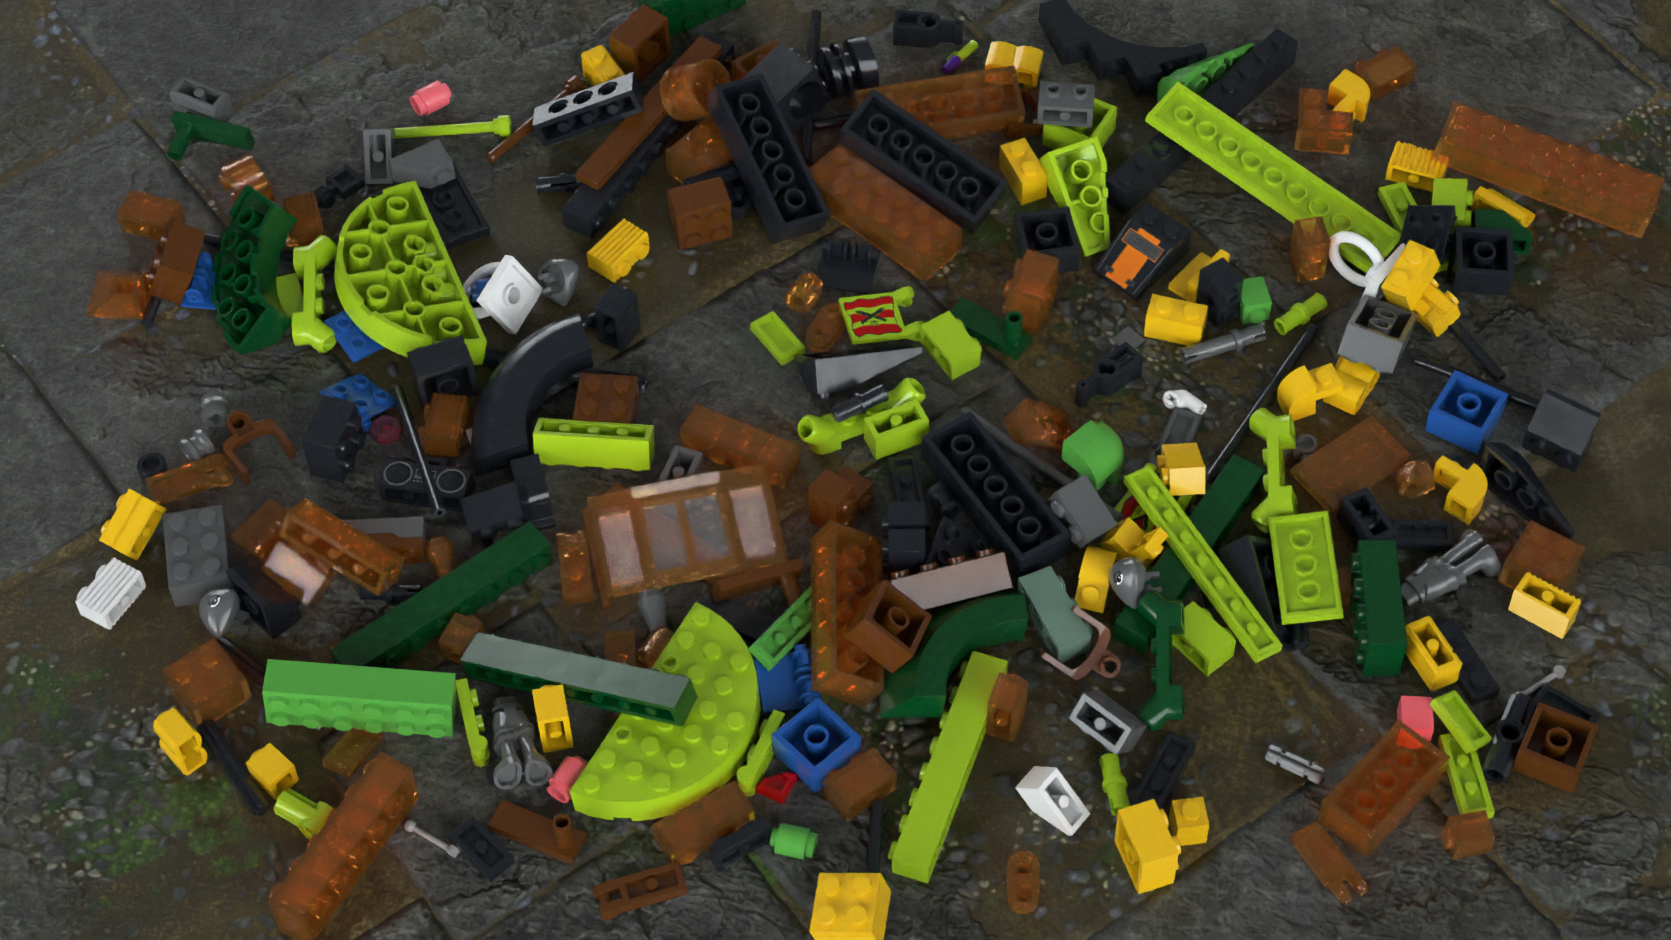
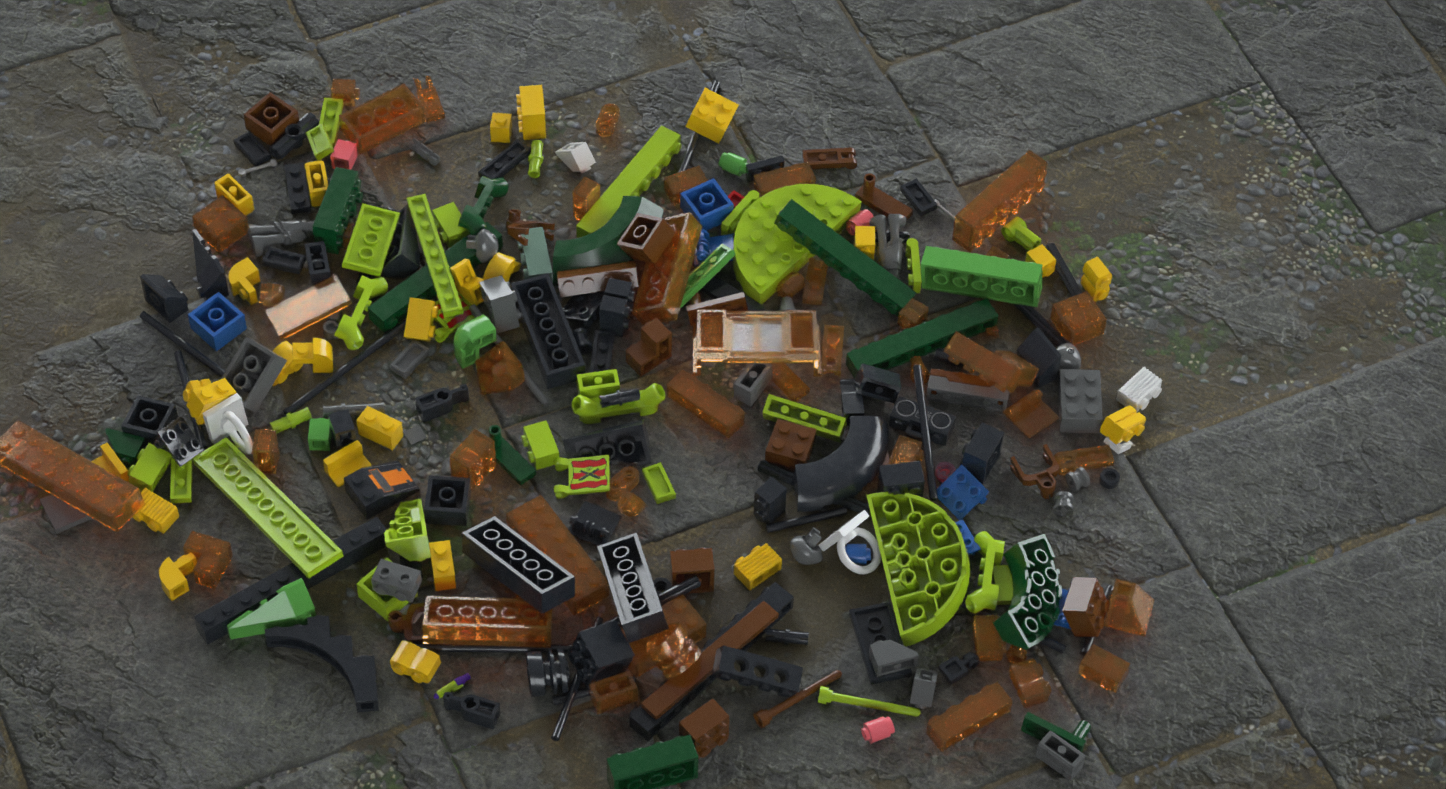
camera: 170 degrees left, 0 degrees up
yellow brick [581,45,625,87] -> none
dark grey brick [1069,690,1147,755] -> none
white arm [1163,390,1207,415] -> none
clear orange brick [1353,46,1417,103] -> none
none -> clear orange brick [926,682,1013,752]

